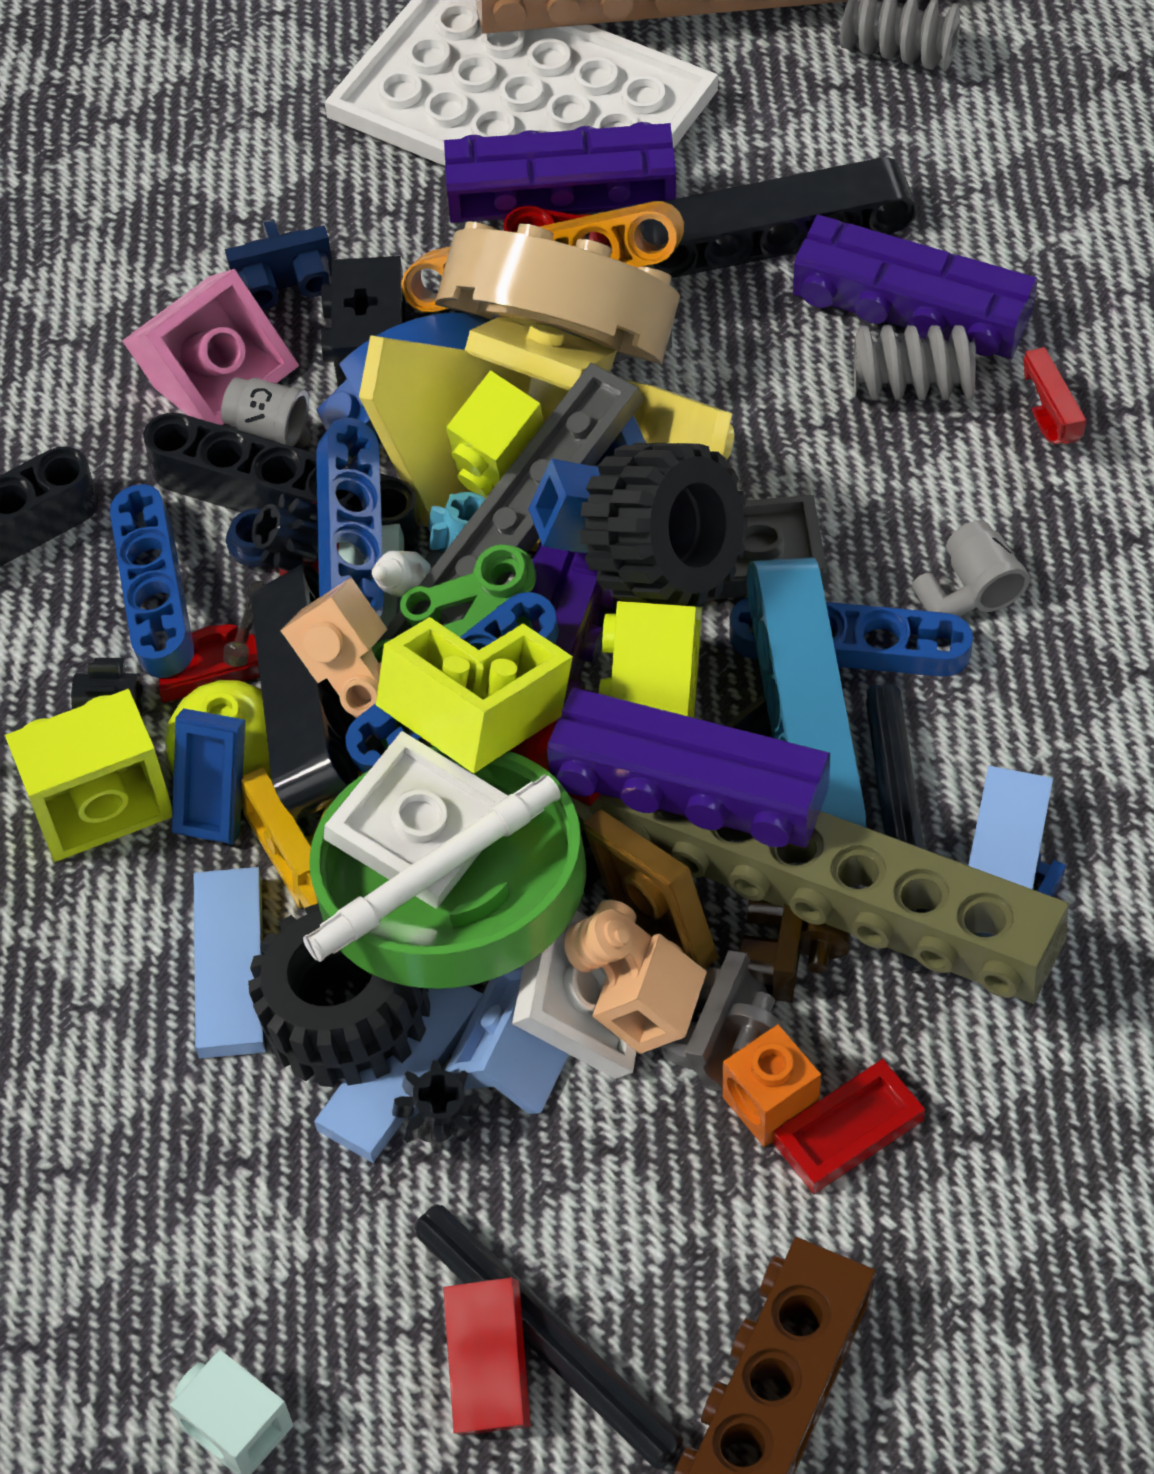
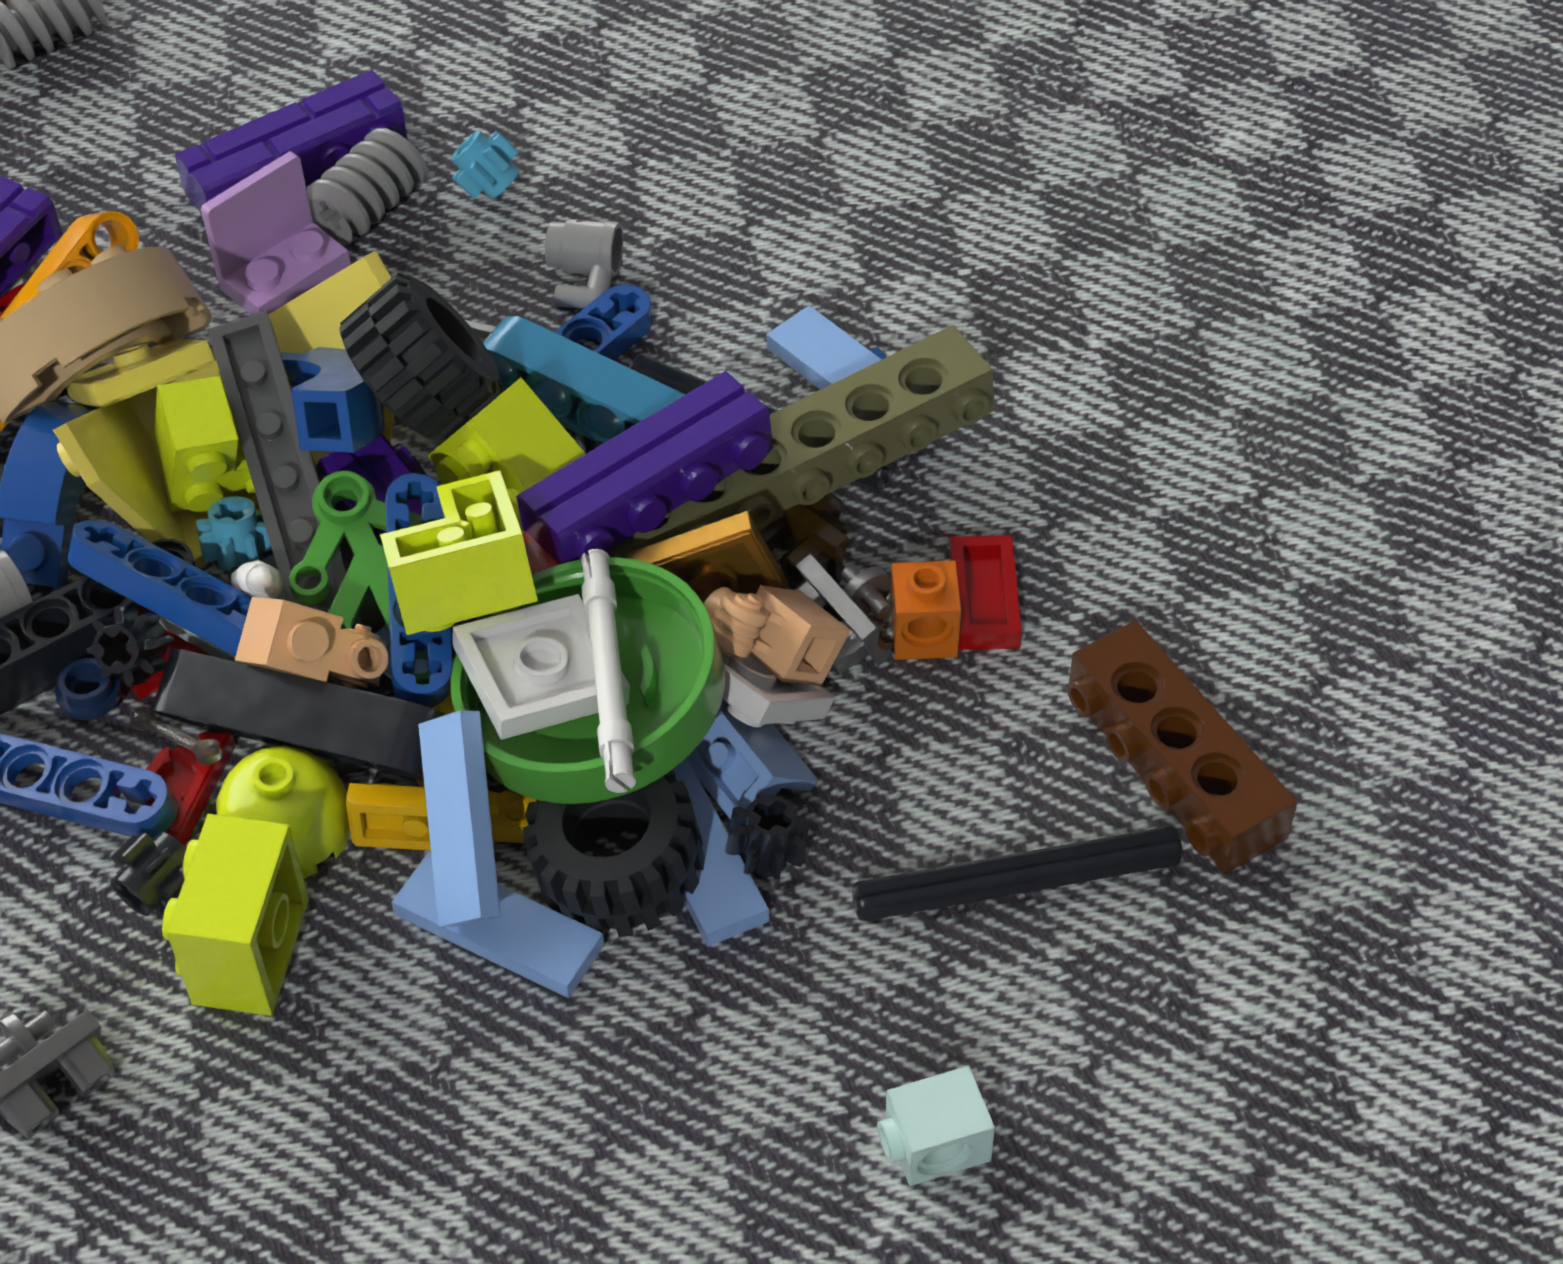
camera: 60 degrees left, 5 degrees down
blue tile [172,708,245,845] -> none
tile [443,1277,531,1436] -> none
black beam [641,157,918,278] -> none
red tile [1023,347,1086,445] -> none
none -> lavender bracket [201,151,351,315]
none -> light blue tile [418,710,501,928]
none -> medium azure gear [451,130,520,199]

